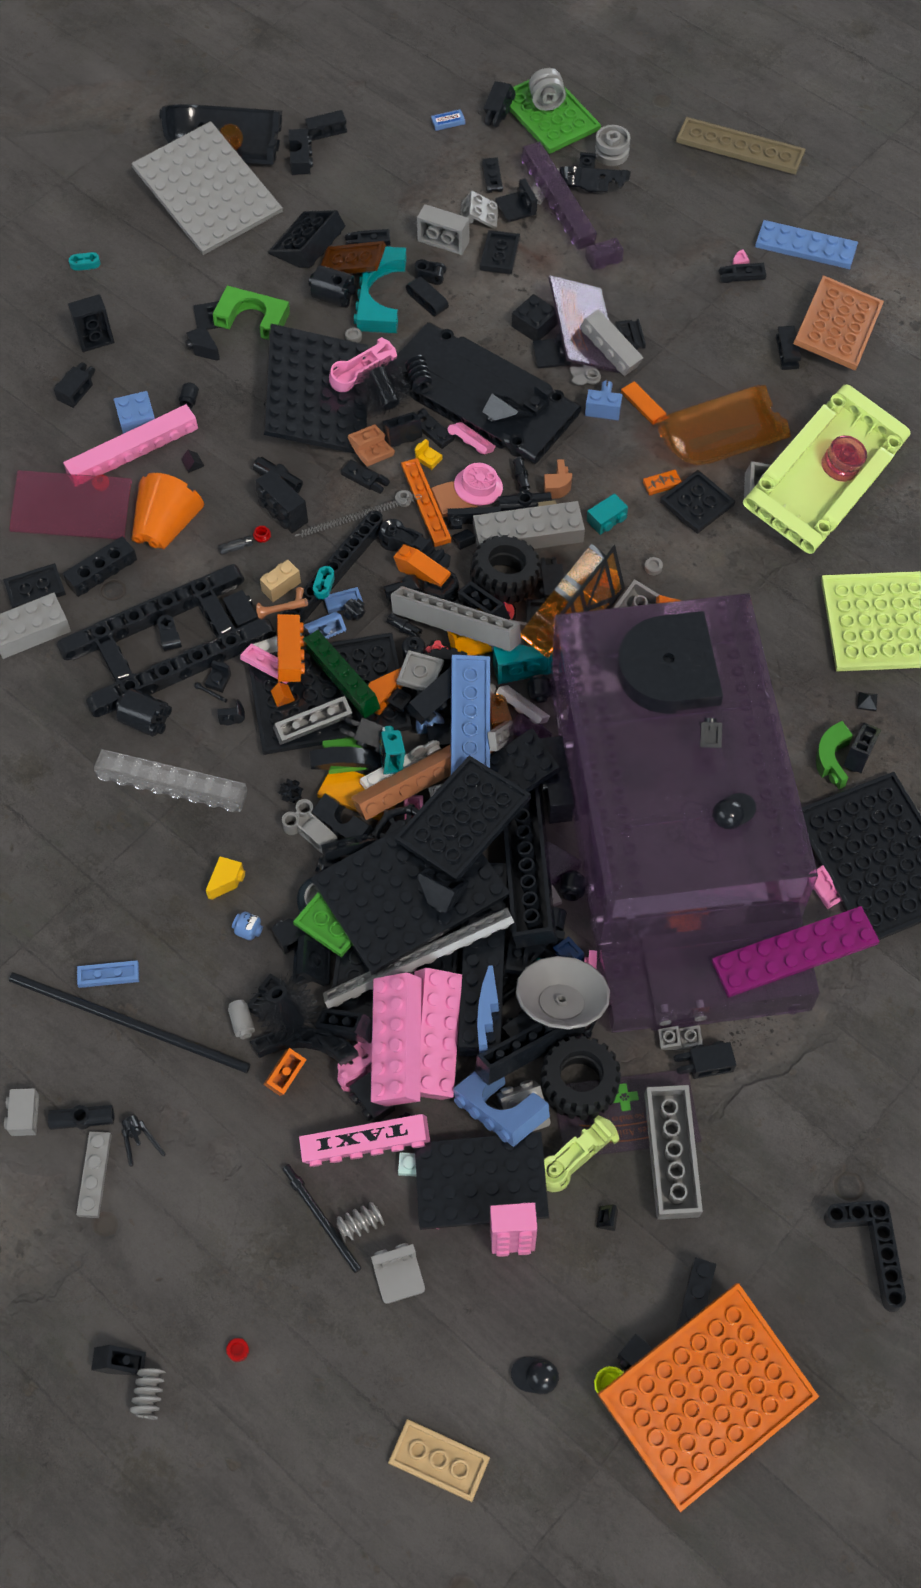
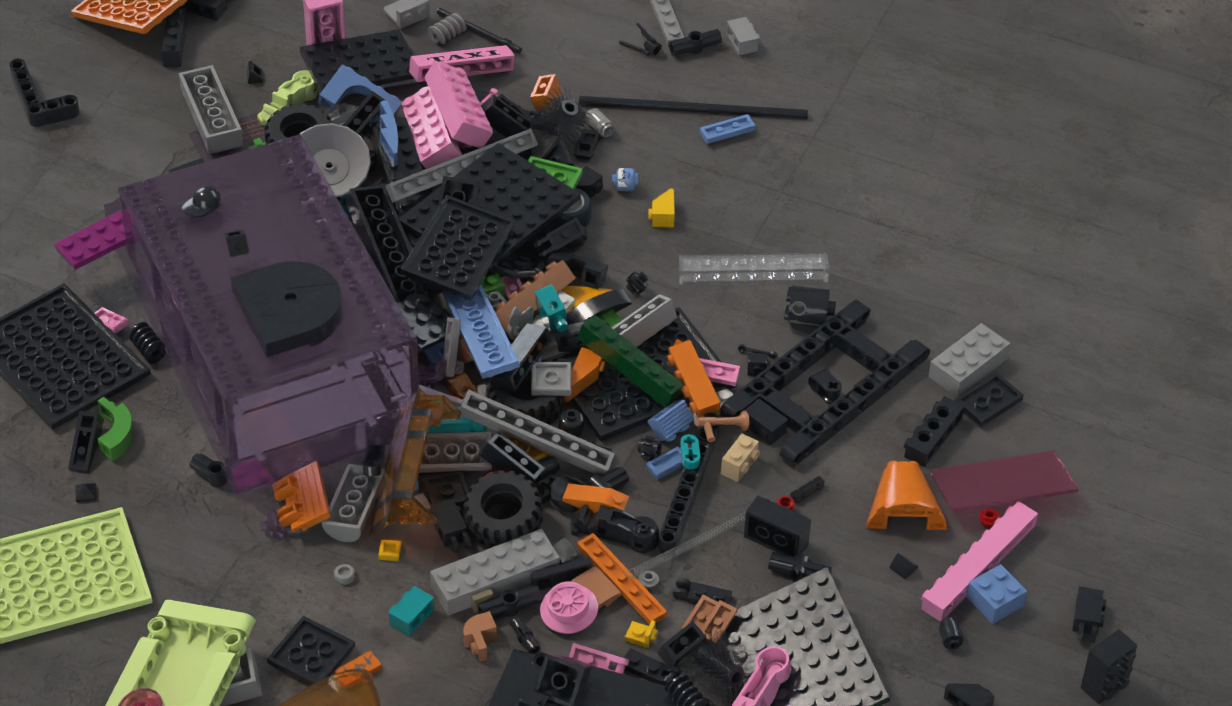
camera: 160 degrees right, 15 degrees down
black plate [217,699,245,726] -> none
light grey piece [282,799,338,854] -> none

